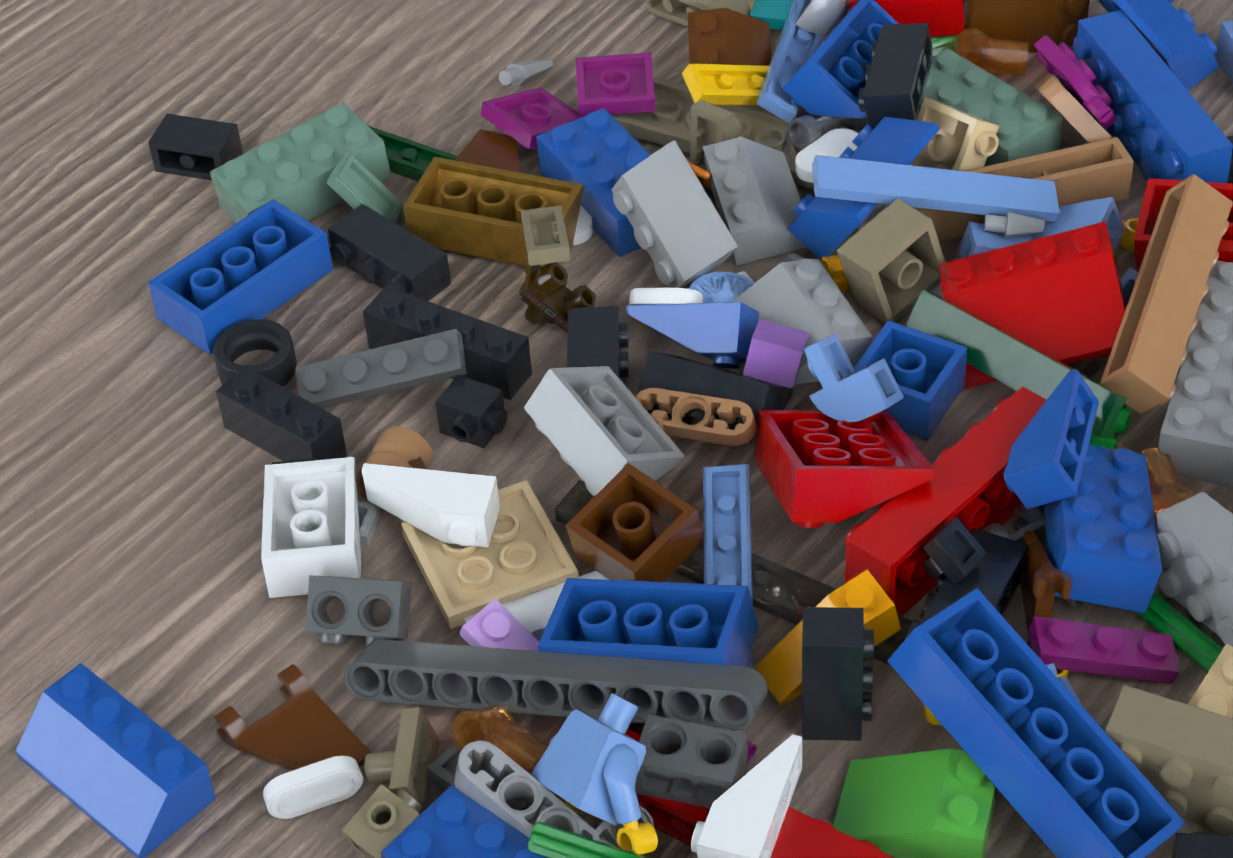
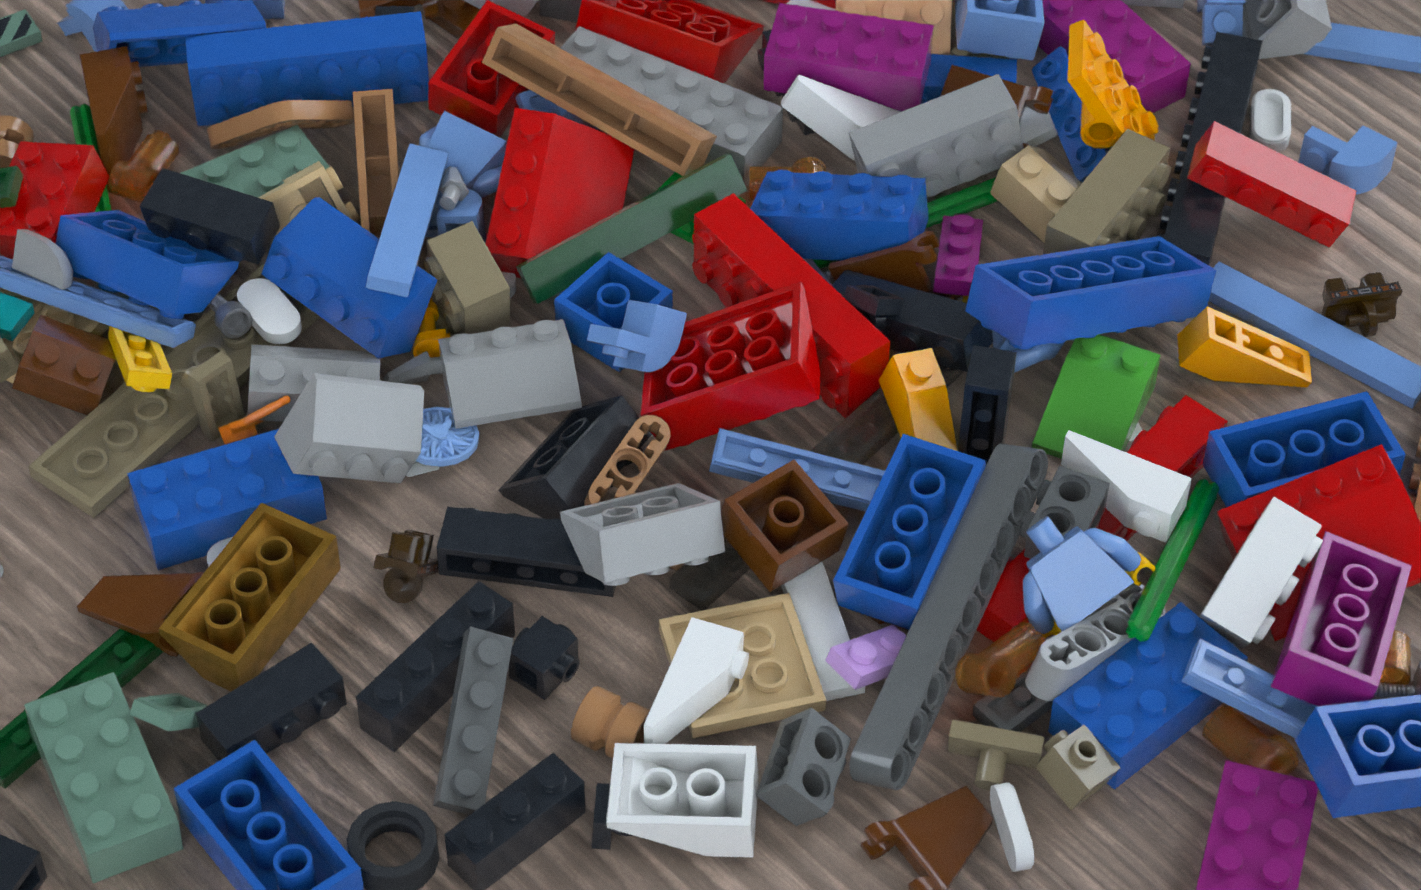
camera: 85 degrees left, 5 degrees up
magenta plate [481,87,581,149] -> none
dark tan tile [521,206,571,267] -> none
magenta plate [576,52,656,117] -> none
slope [626,302,759,369] -> none
white tile [629,288,703,305] -> none
medium lavender panel [743,319,809,388] -> none
blue slope [1004,369,1099,509] -> none
magenta plate [1034,35,1117,130] -> none

